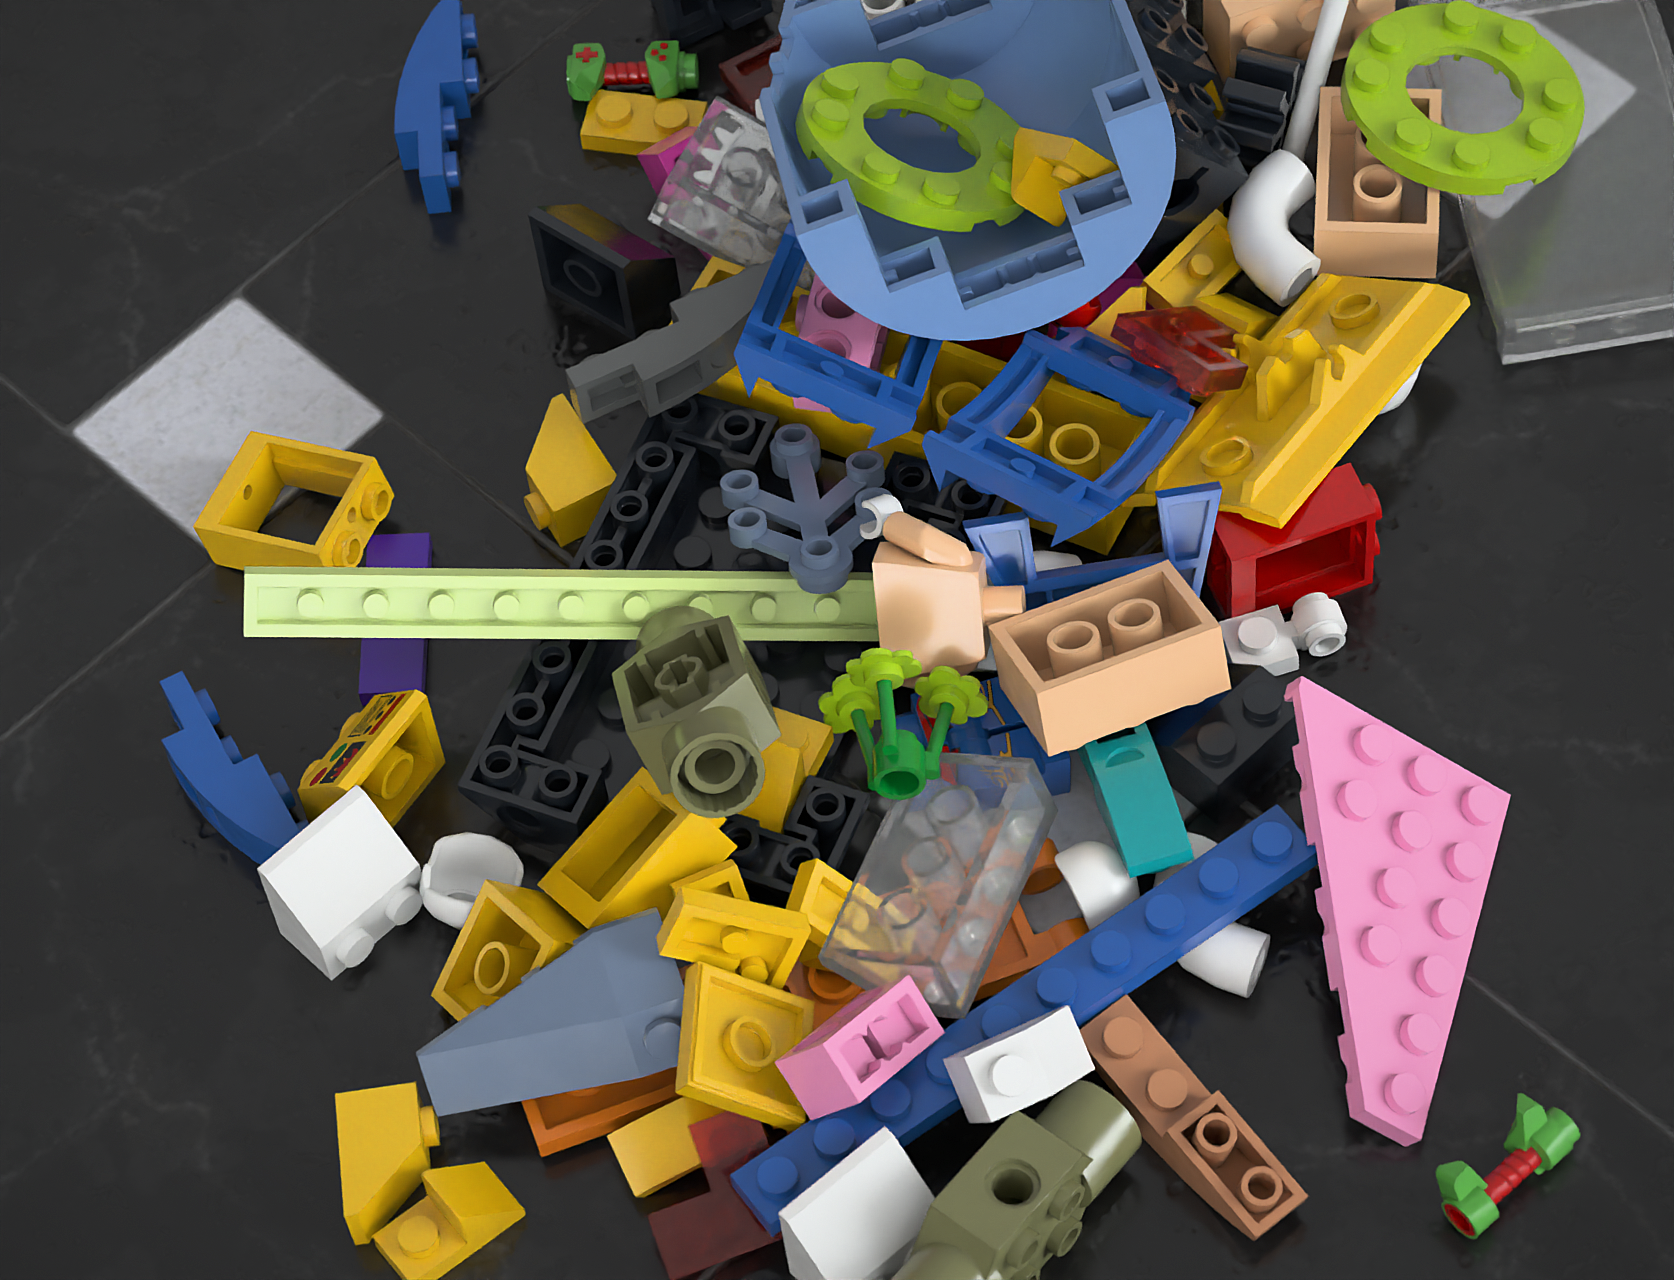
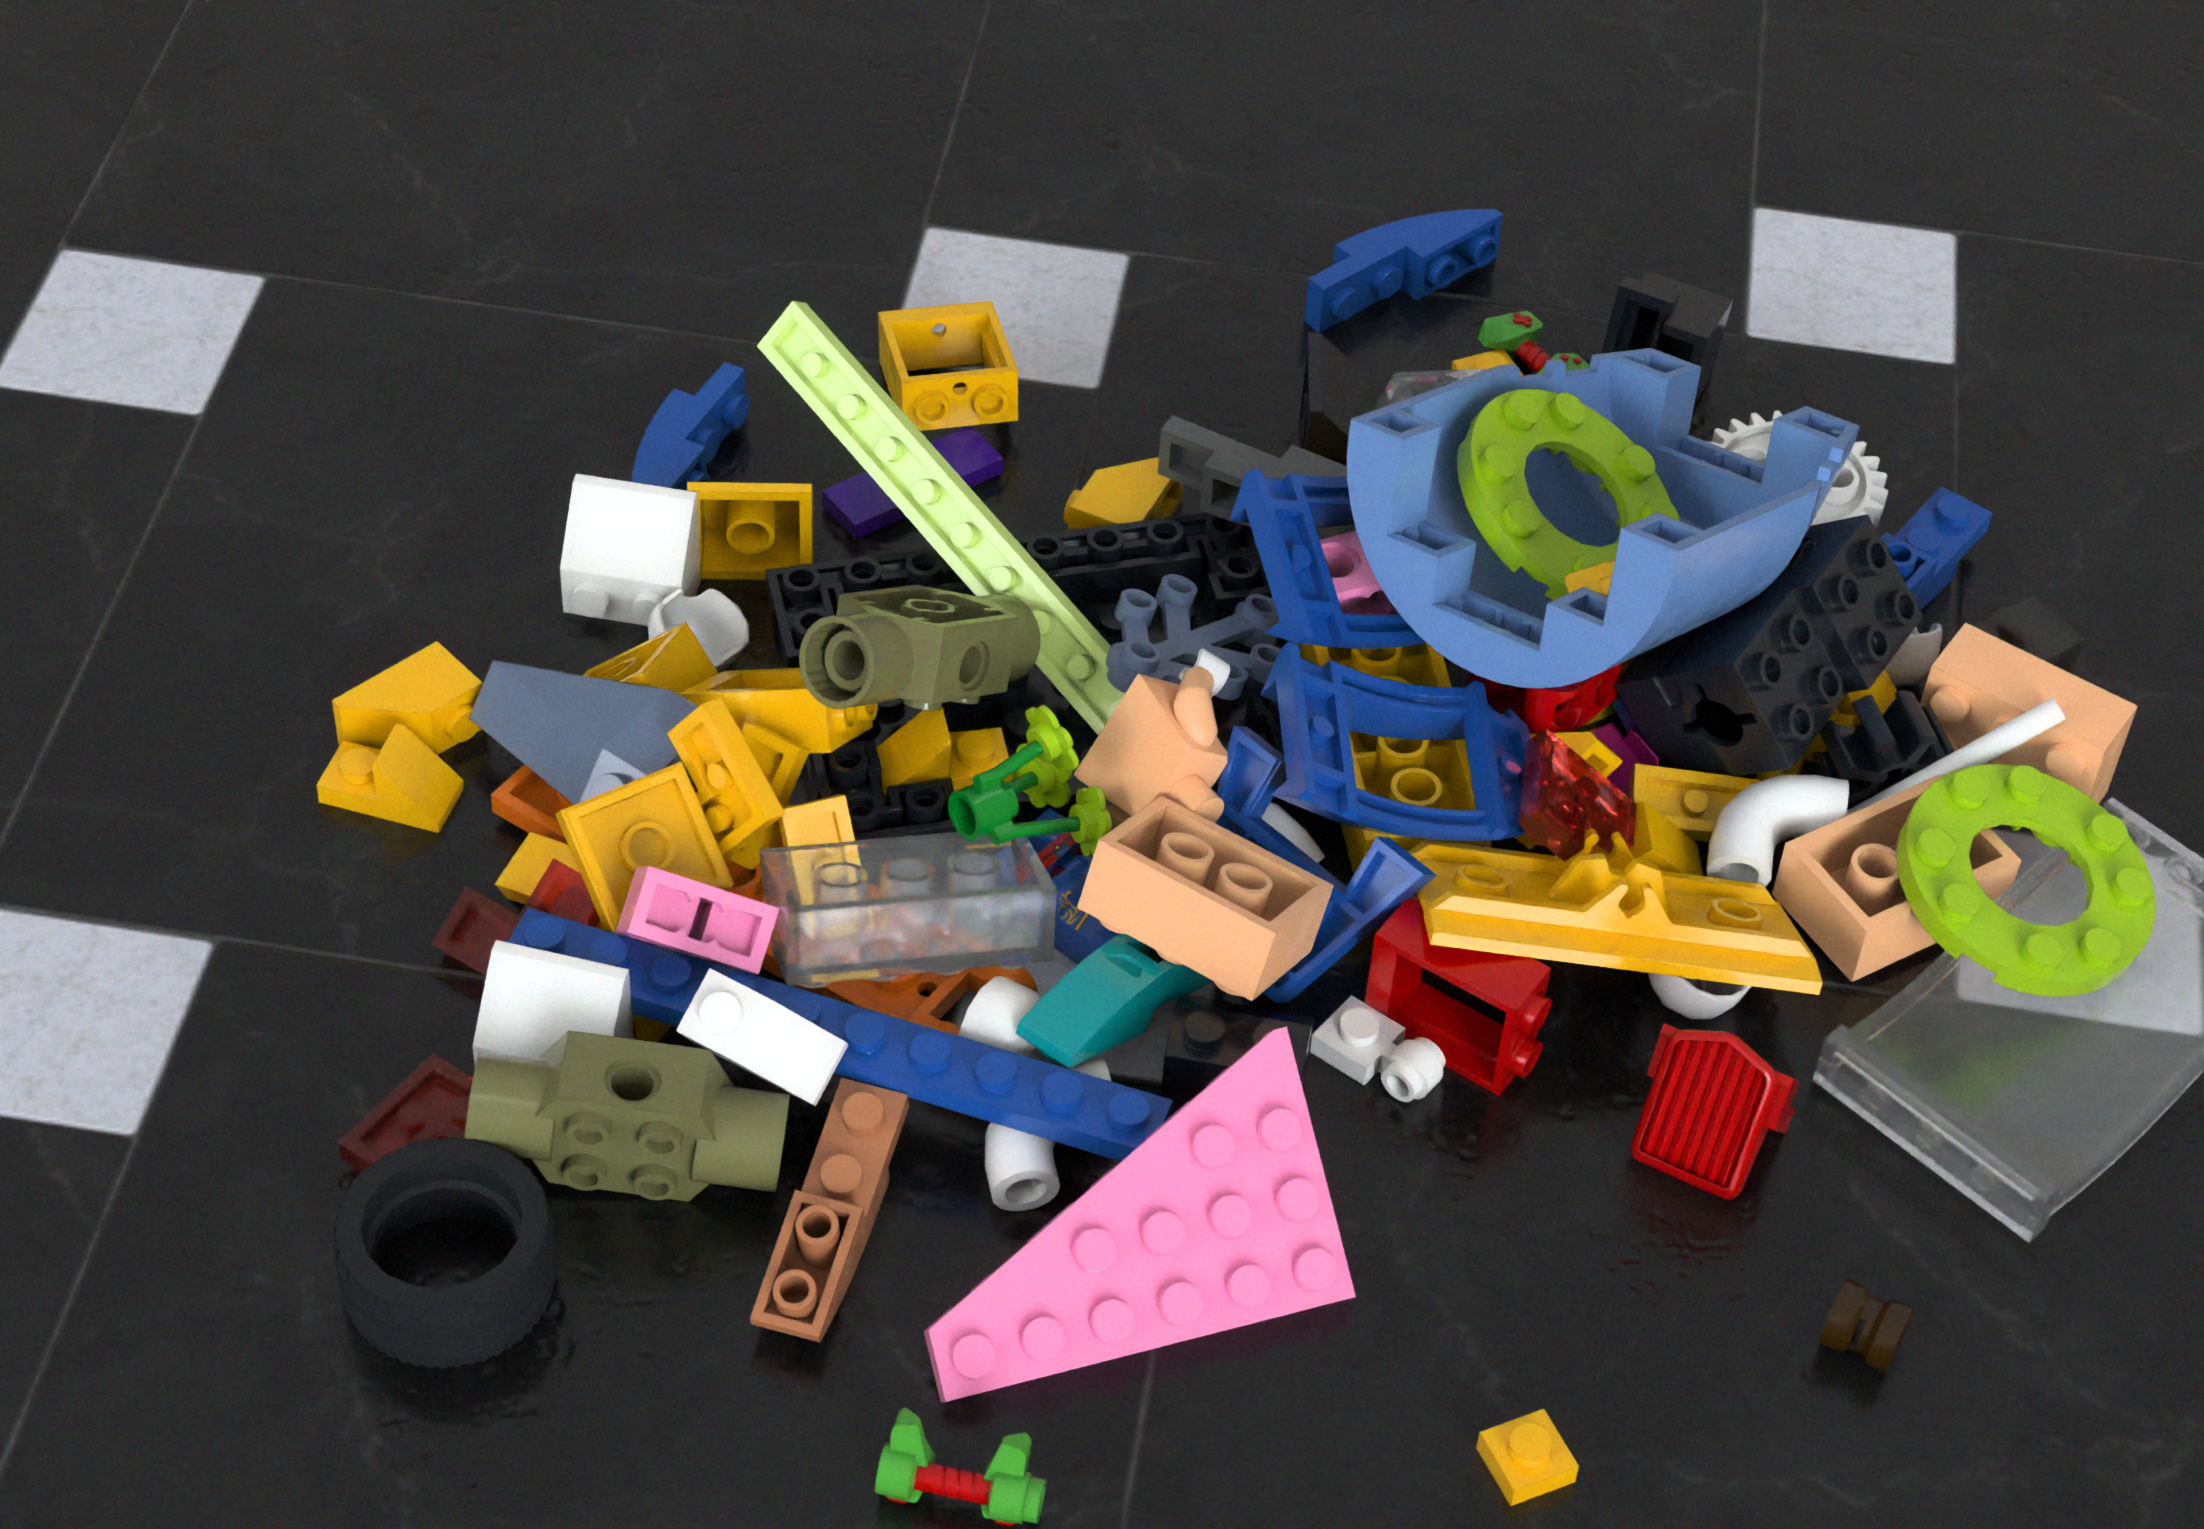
camera: 45 degrees right, 10 degrees down
none -> red piece [1630,1023,1800,1200]

